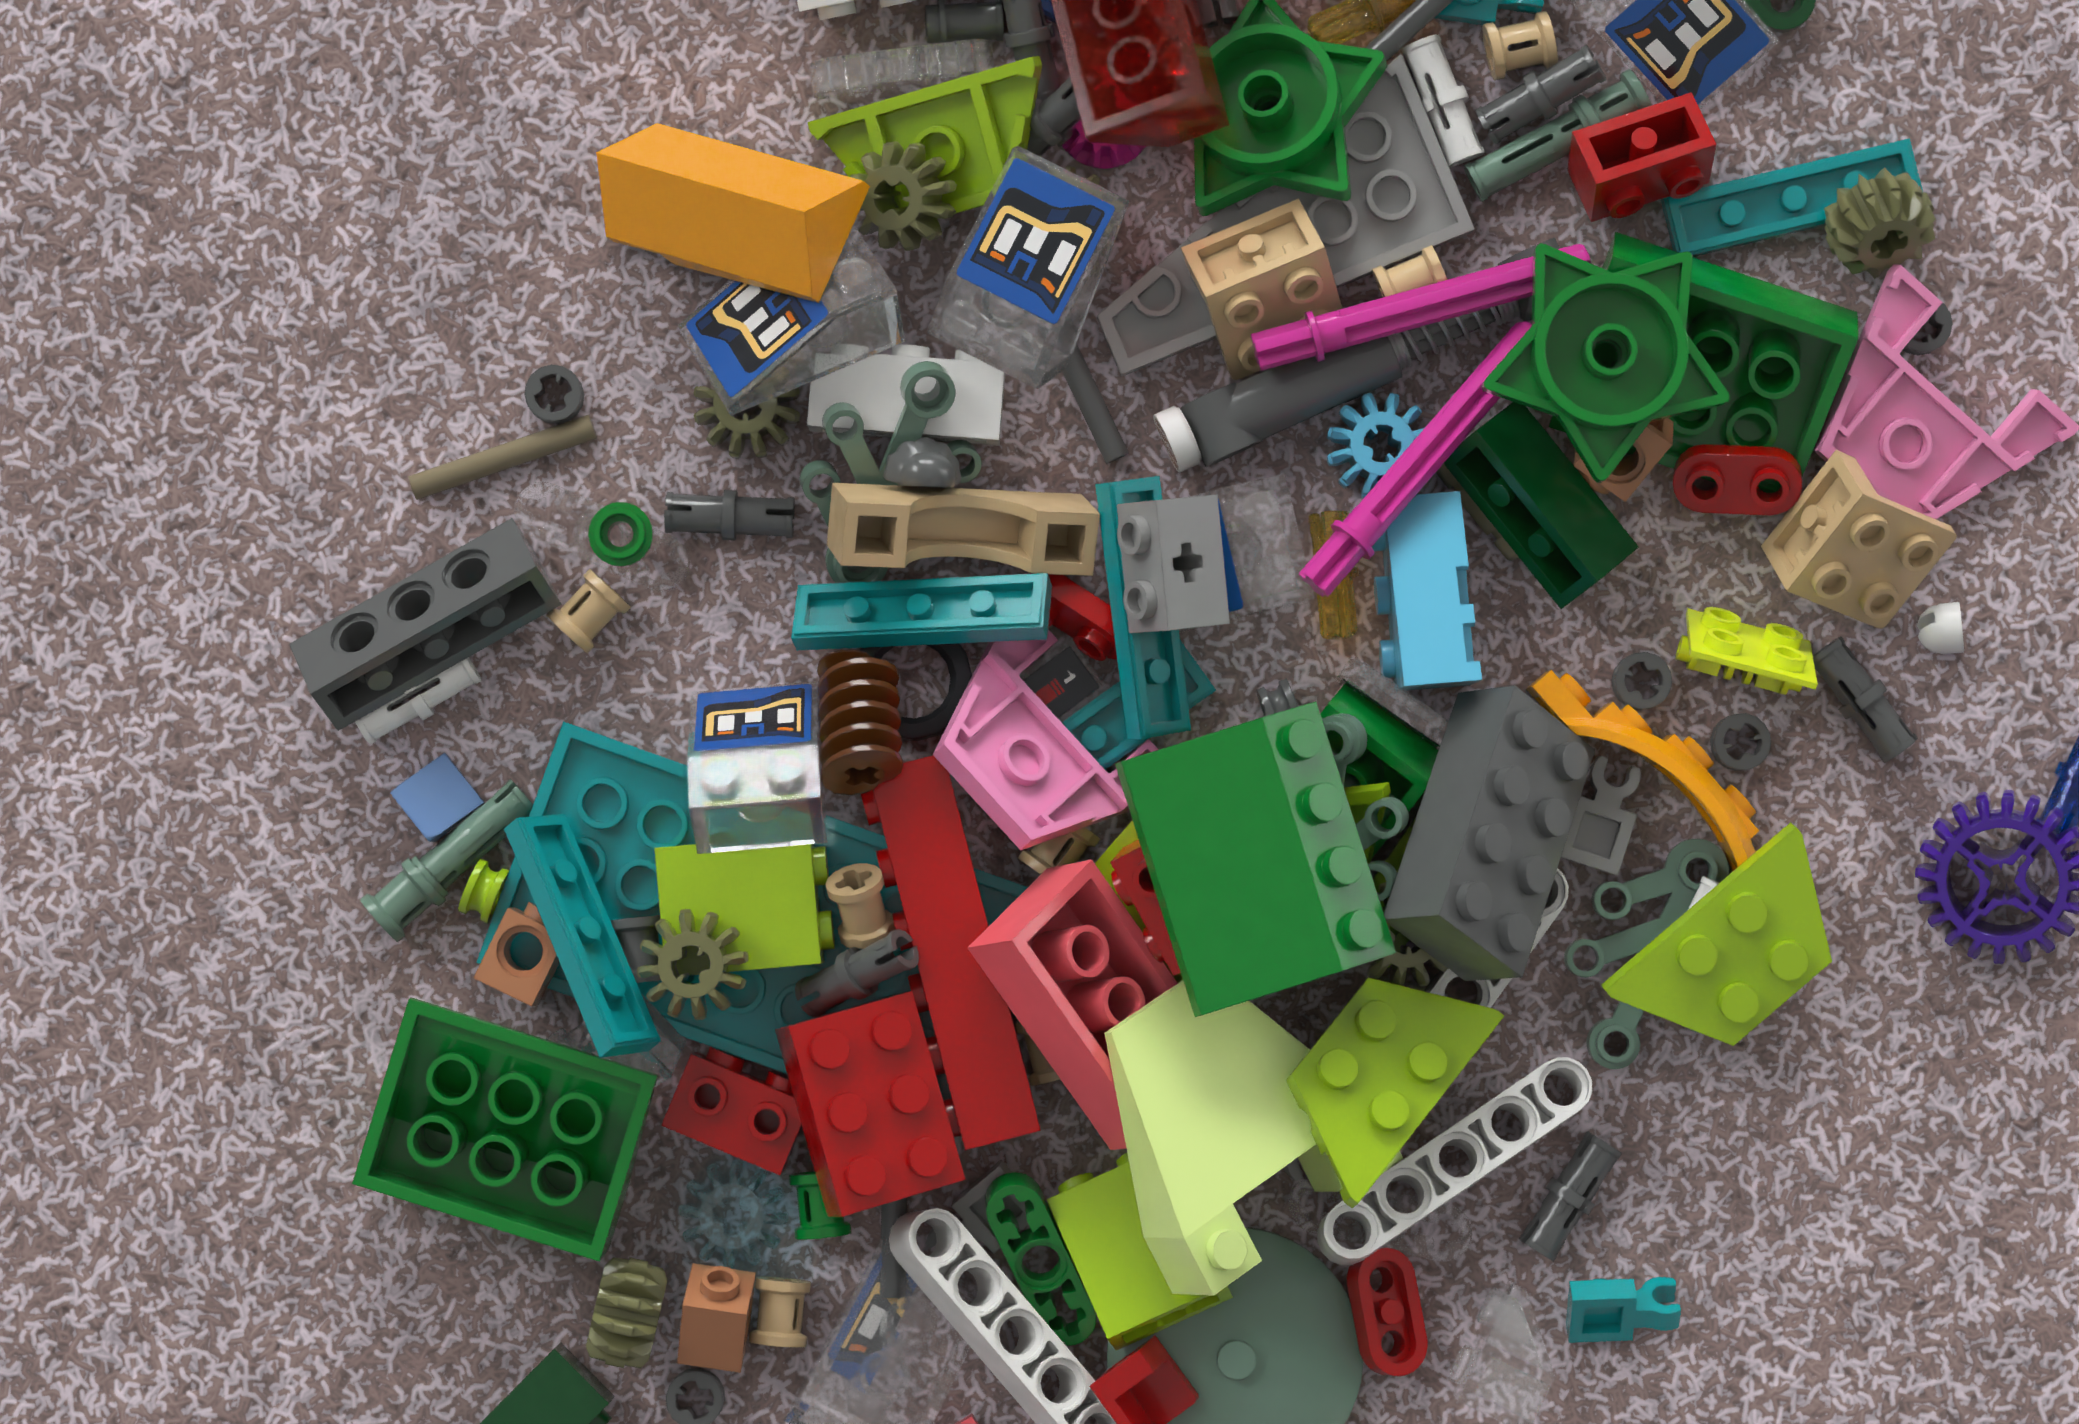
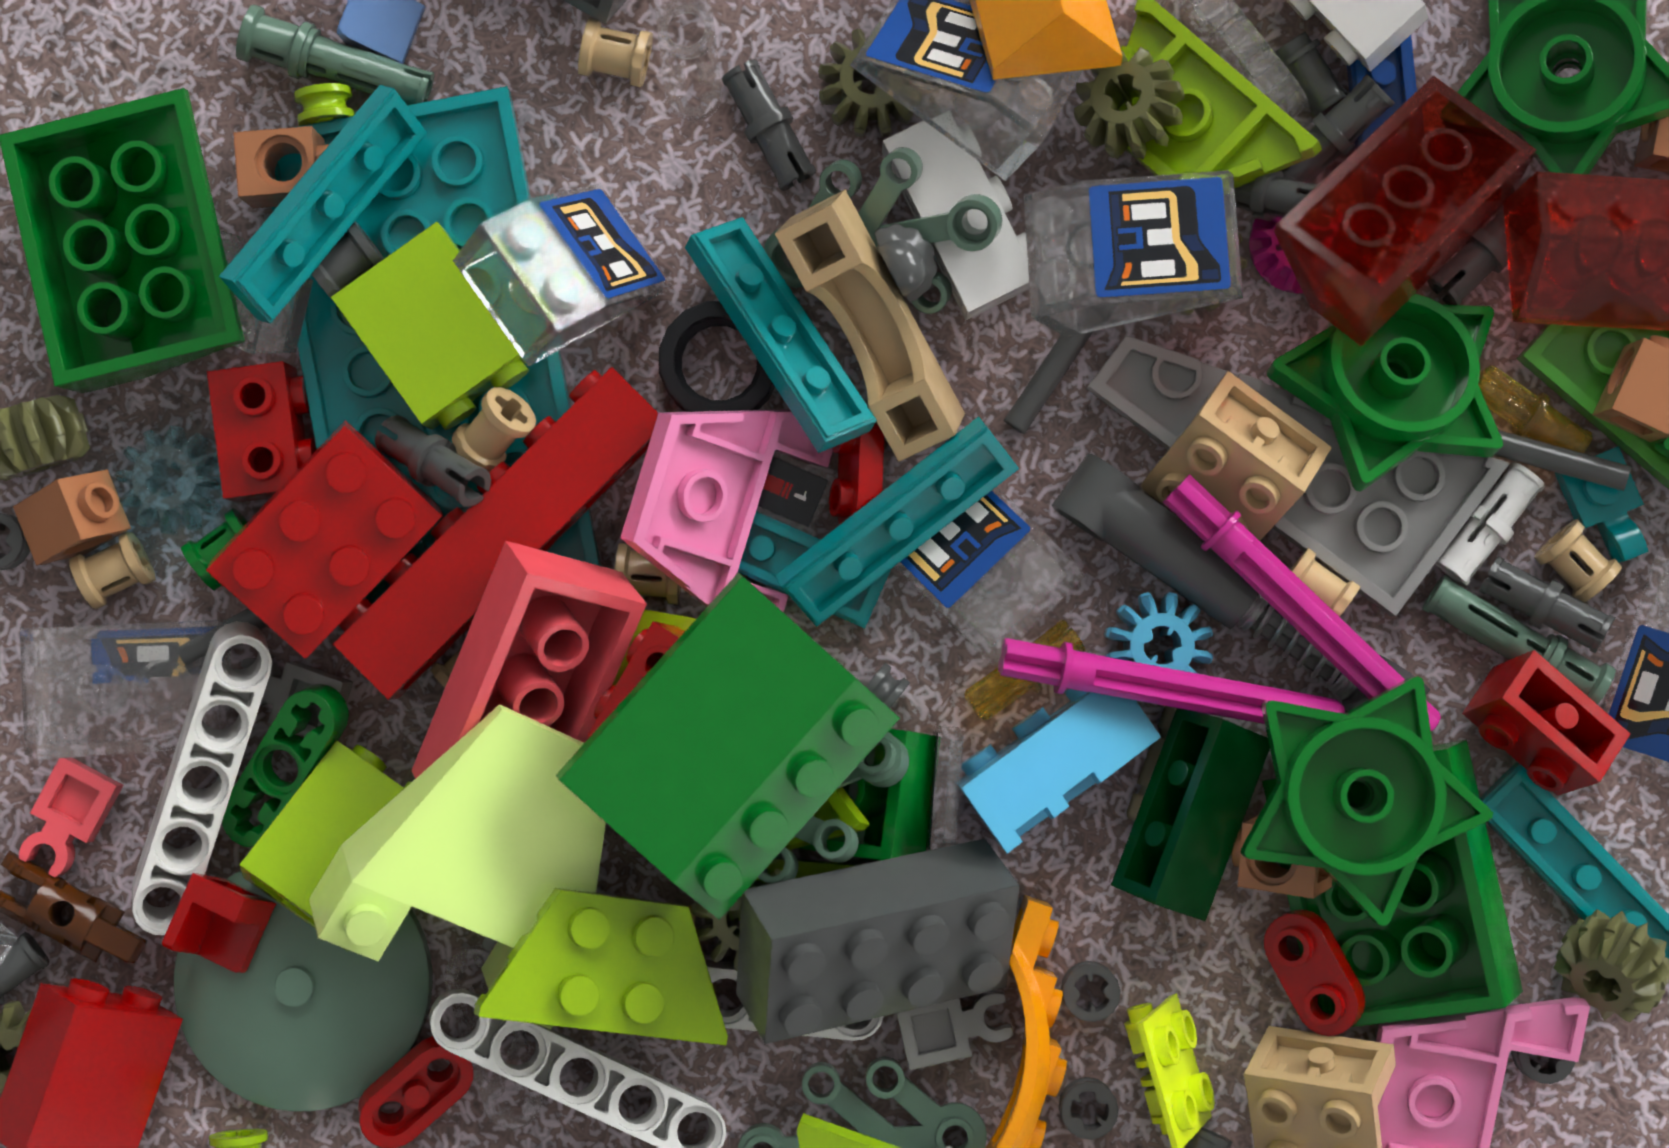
camera: 60 degrees right, 0 degrees up
green plate [588,502,653,567] -> none
olive gear [637,909,749,1020] -> none
reddish brown piece [817,649,903,795] -> none
light grey brick [1117,494,1230,633] -> none
white tile [1153,406,1202,473] -> none

